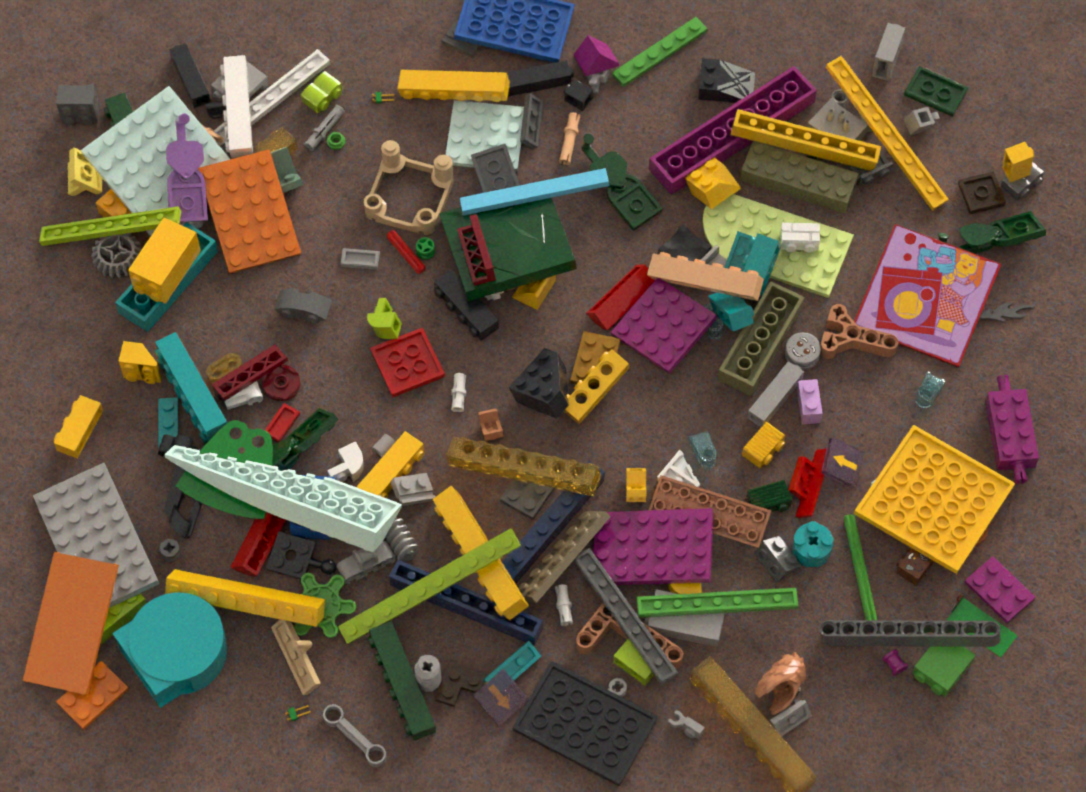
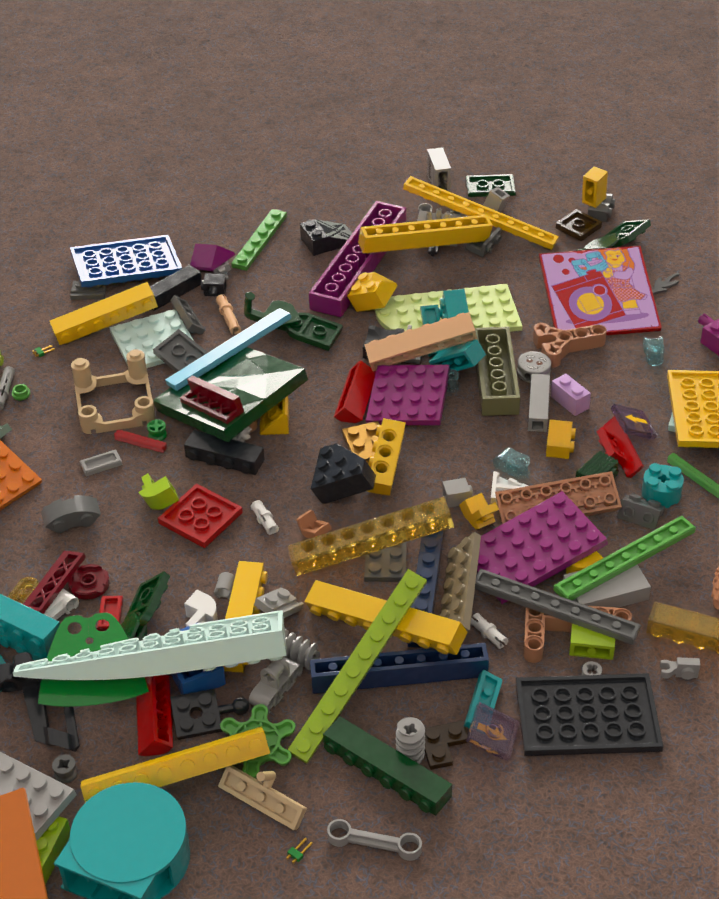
camera: 30 degrees left, 20 degrees down
olive brick [740,141,859,214] -> none
white brick [781,223,820,253] -> none
none -> light grey brick [442,478,473,508]

